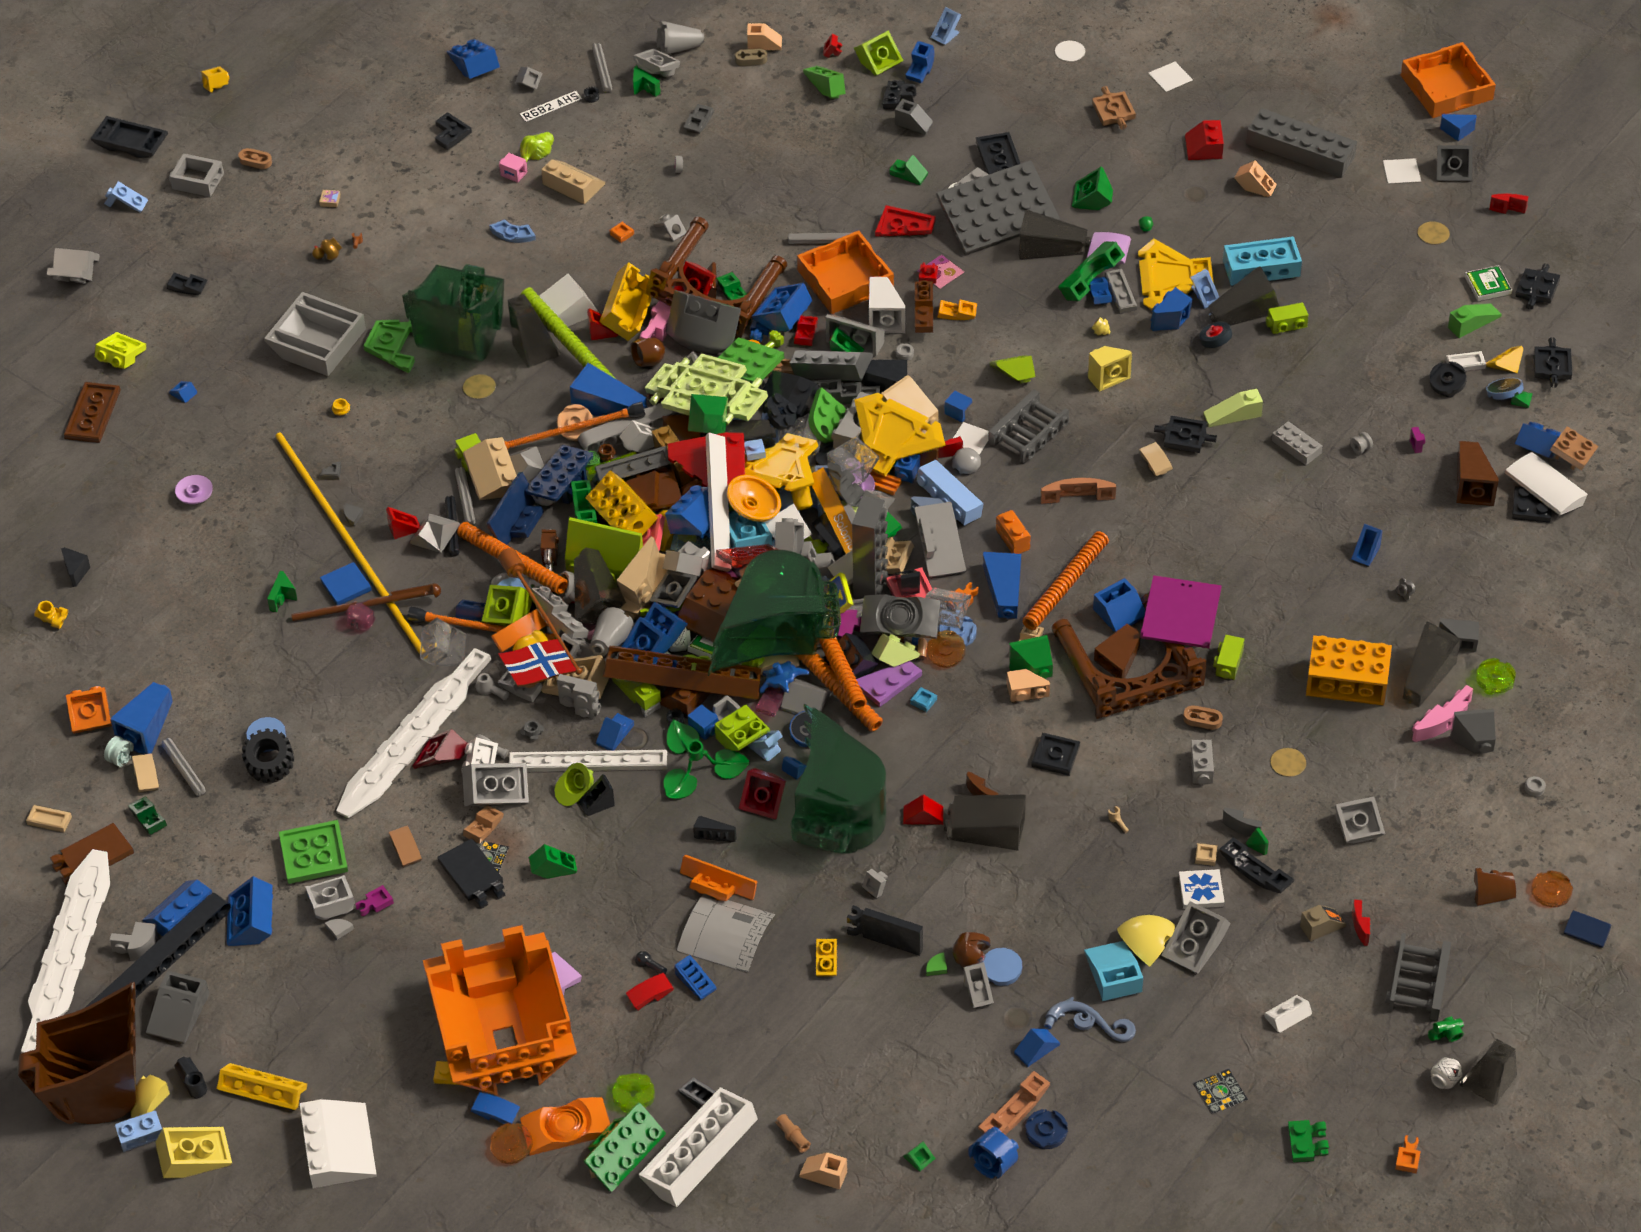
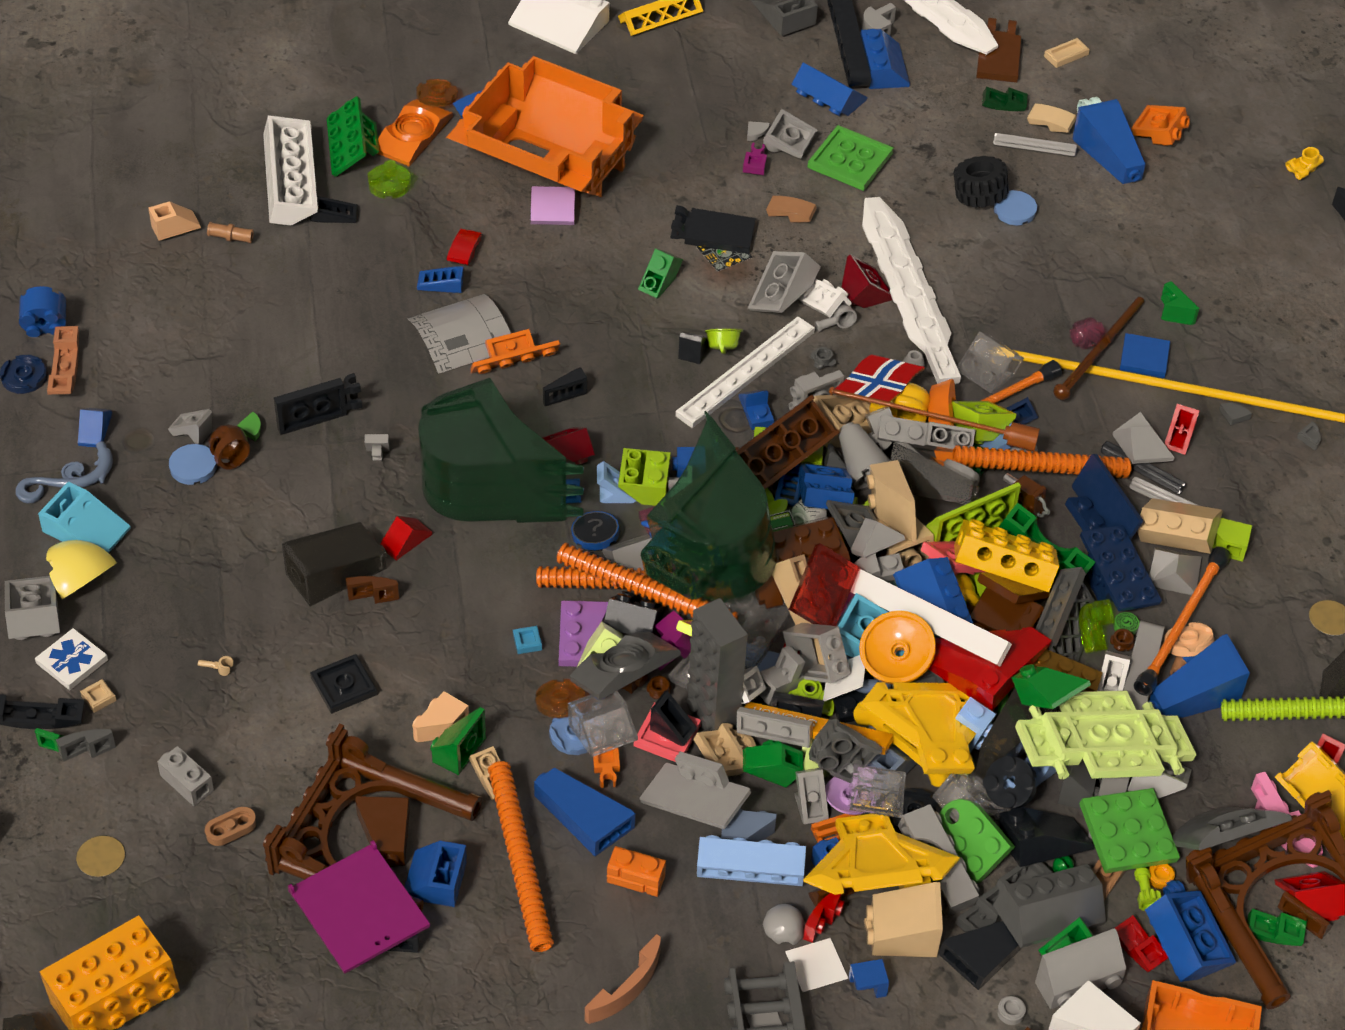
camera: 130 degrees right, 0 degrees up
medium nougat slope [463,805,504,844] -> none
reddish brown helmet [631,338,665,367] -> none
black bar [635,951,667,974] -> none
green plant [664,720,749,799] -> none
yellow slope [816,939,837,976] -> none
green slope [903,1141,936,1172] -> none
lime brick [1213,635,1244,680] -> none

